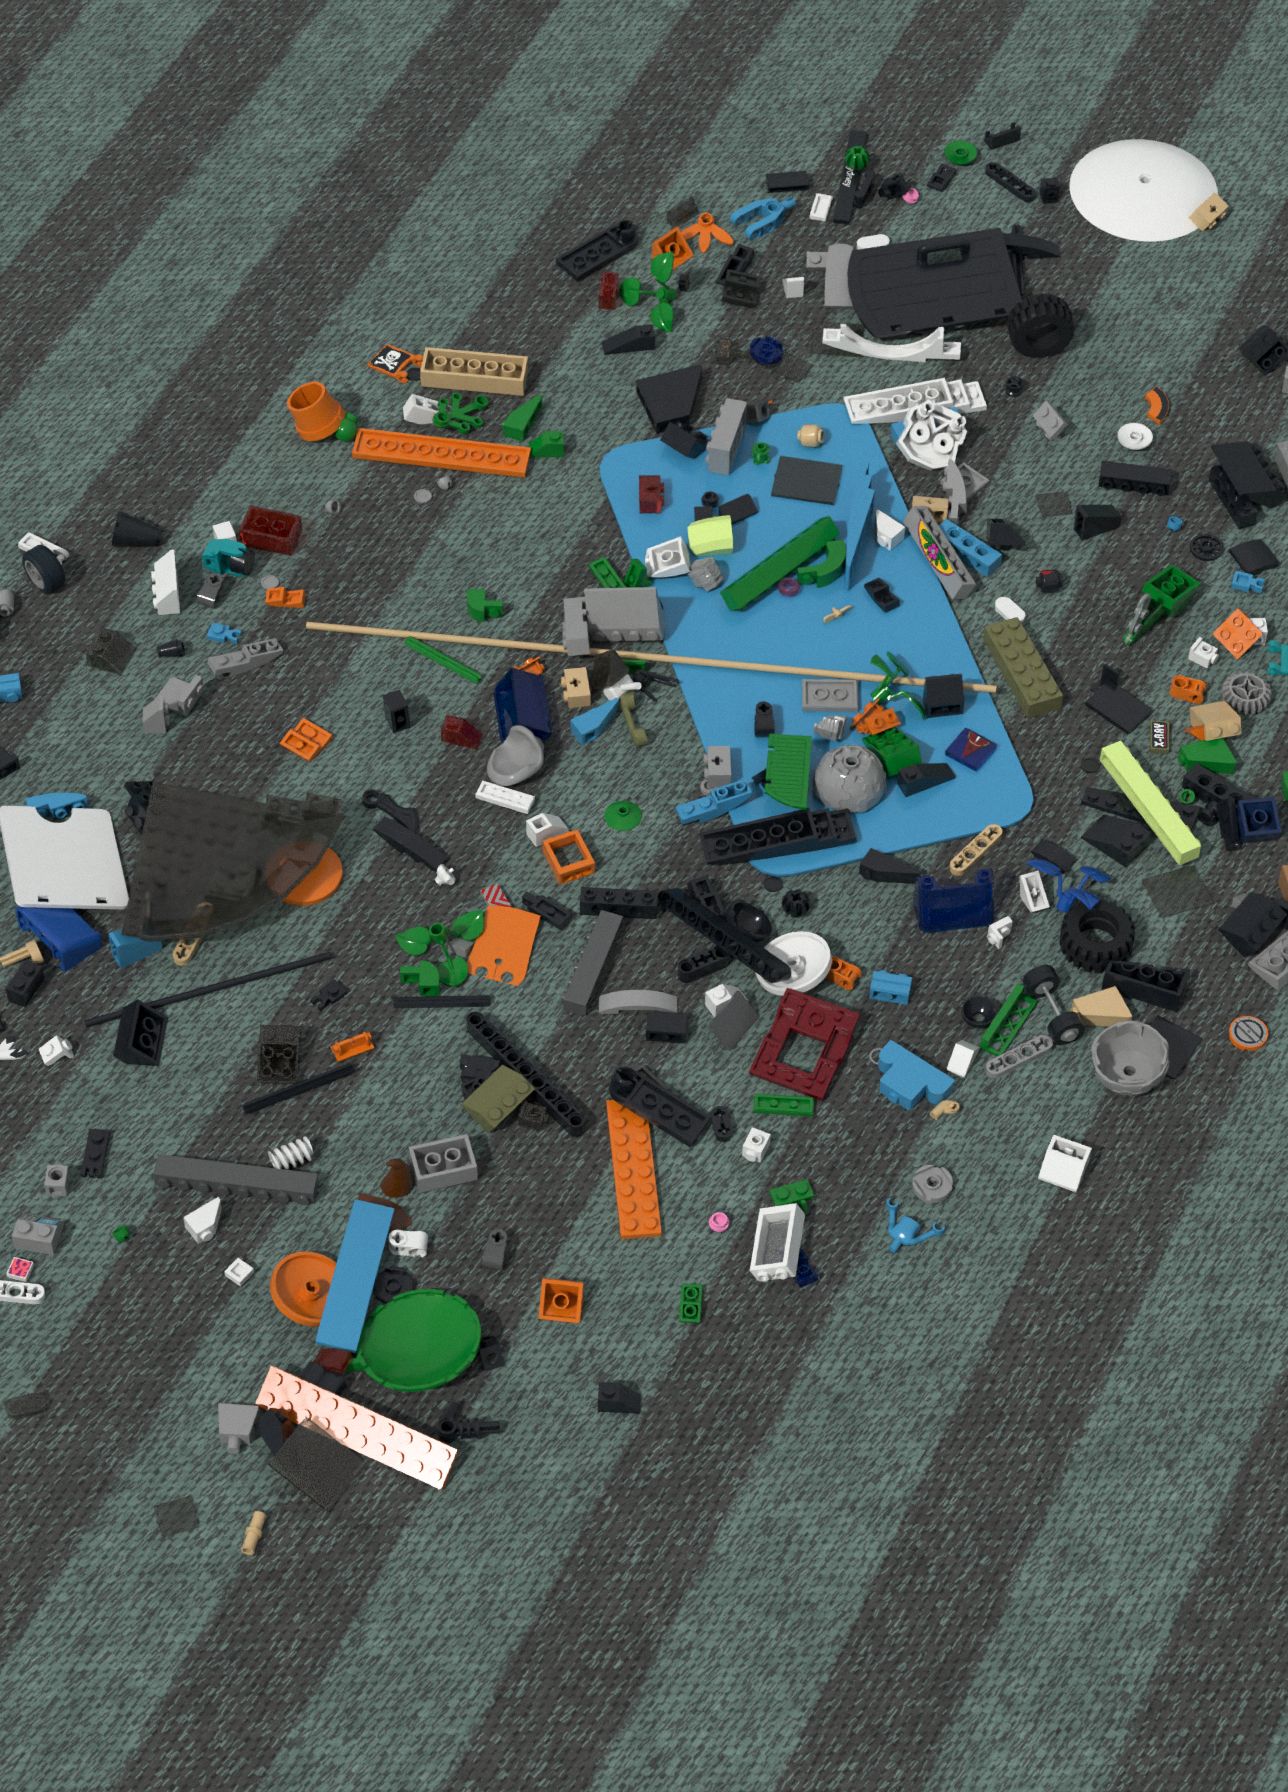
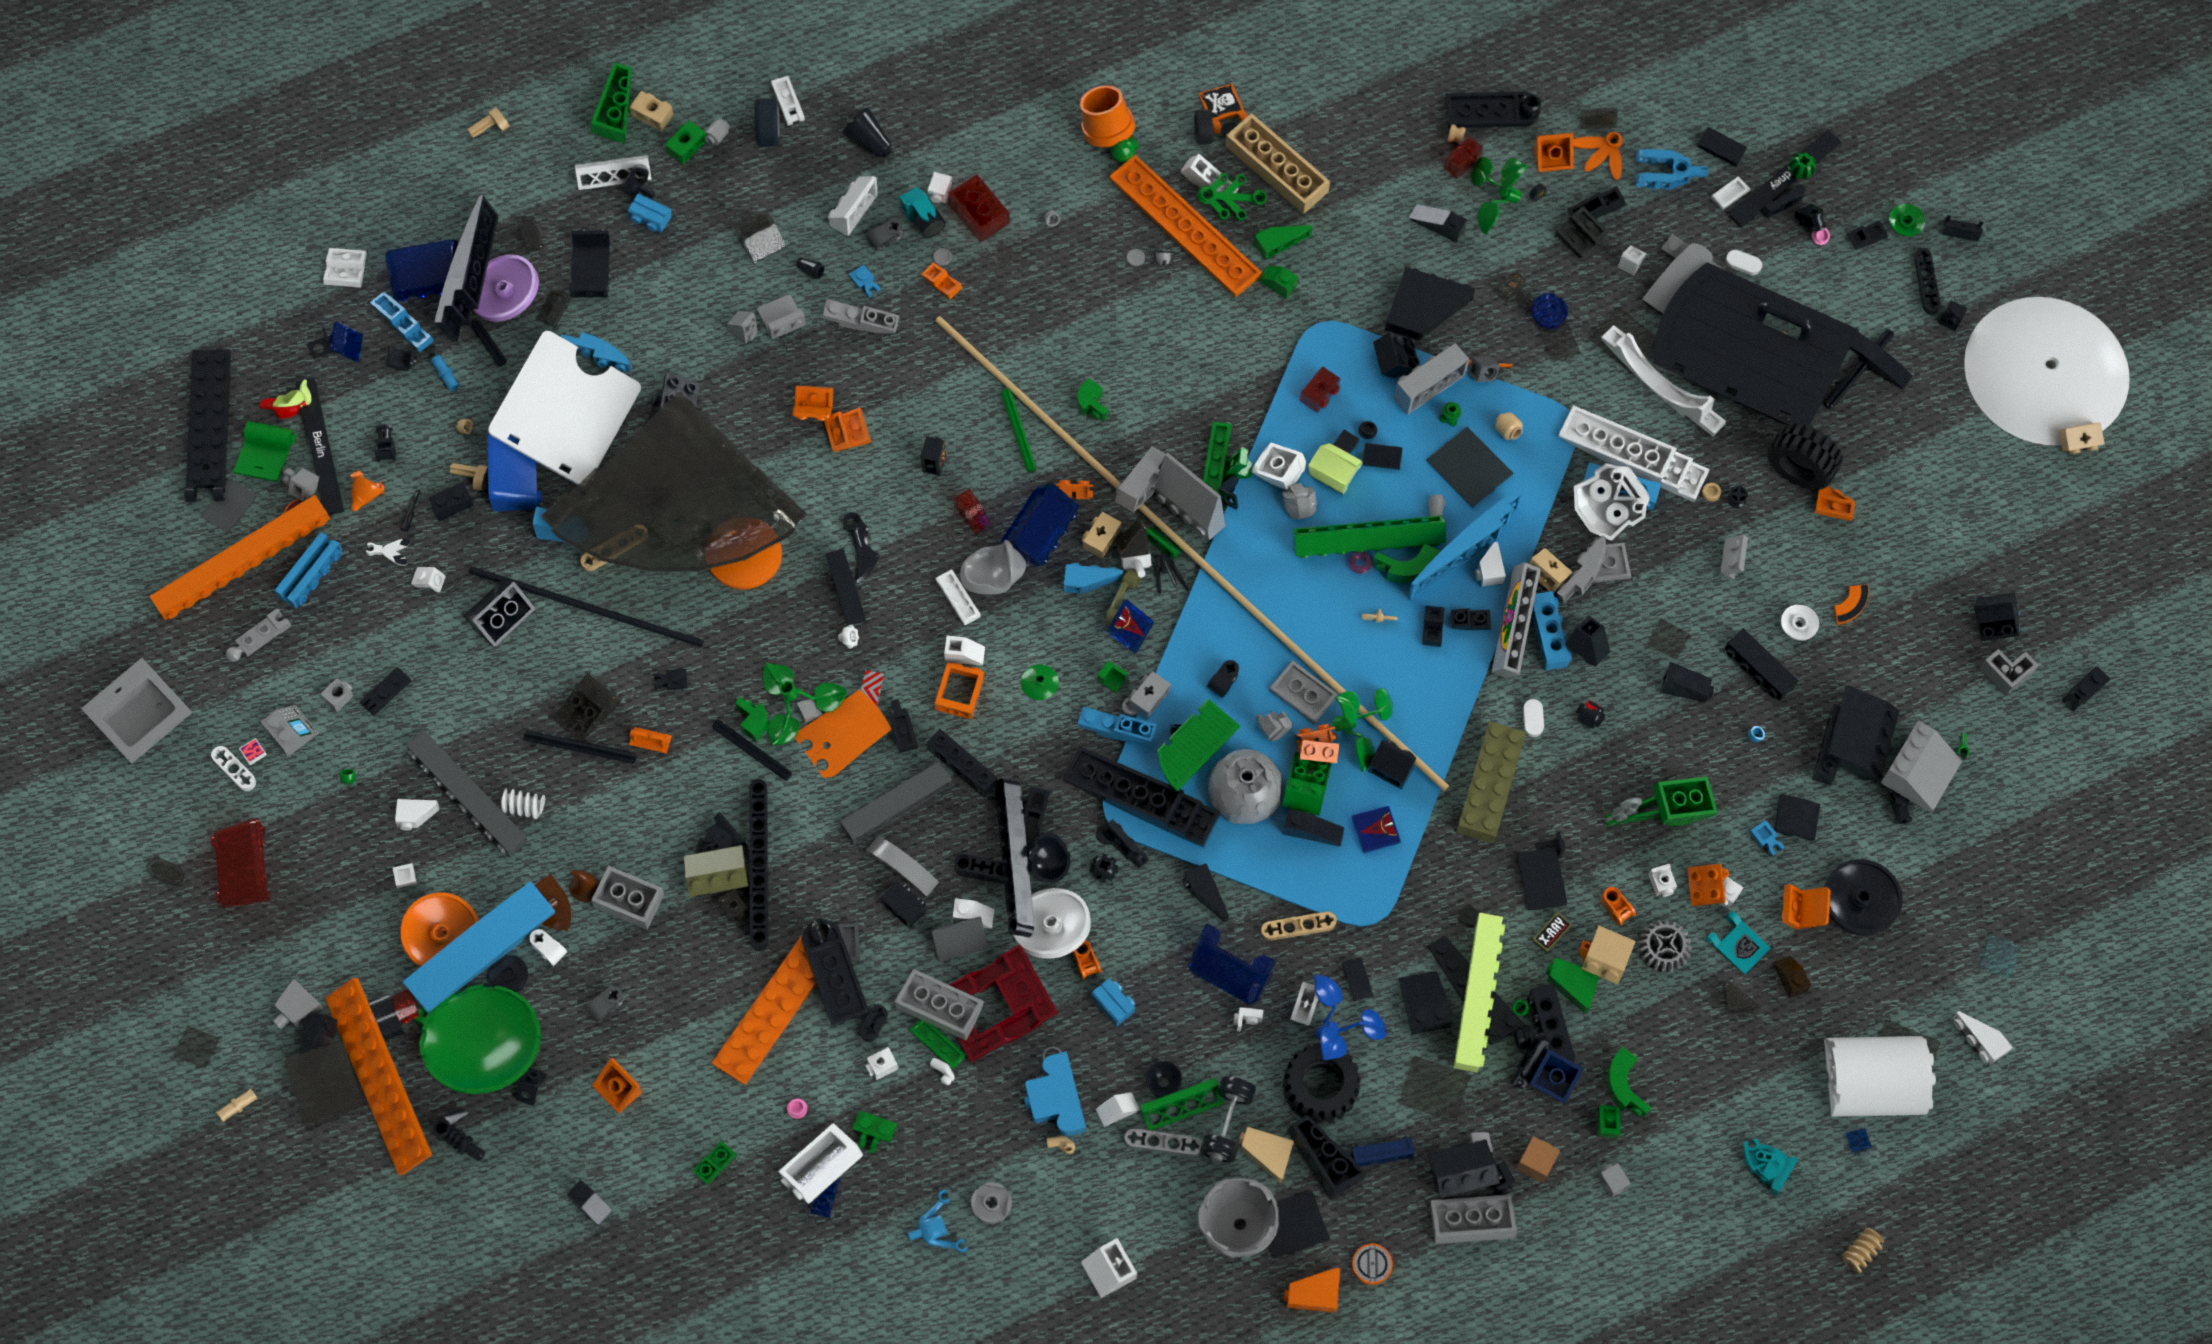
camera: 35 degrees right, 15 degrees up
black wheel [1190,534,1224,561] -> none
none -> clear red windscreen [211,817,271,908]
none -> orange bracket [792,386,833,421]
none -> light grey slope [895,969,984,1040]
none -> white arm [930,1058,955,1085]
none -> green panel [1097,661,1127,693]
none -> black hinge [1102,819,1149,868]
none -> clear blue tile [1106,600,1154,653]
none -> black tyre [1194,109,1213,145]
none -> orange slope [1283,1268,1340,1313]
none -> dark blue container [1351,1136,1415,1167]
none -> light grey cone [1427,495,1446,516]
none -> tan wheel [1447,124,1466,145]
none -> black slope [1451,608,1491,630]
none -> tan tile [1702,483,1721,502]
none -> orange wing [1814,486,1855,521]

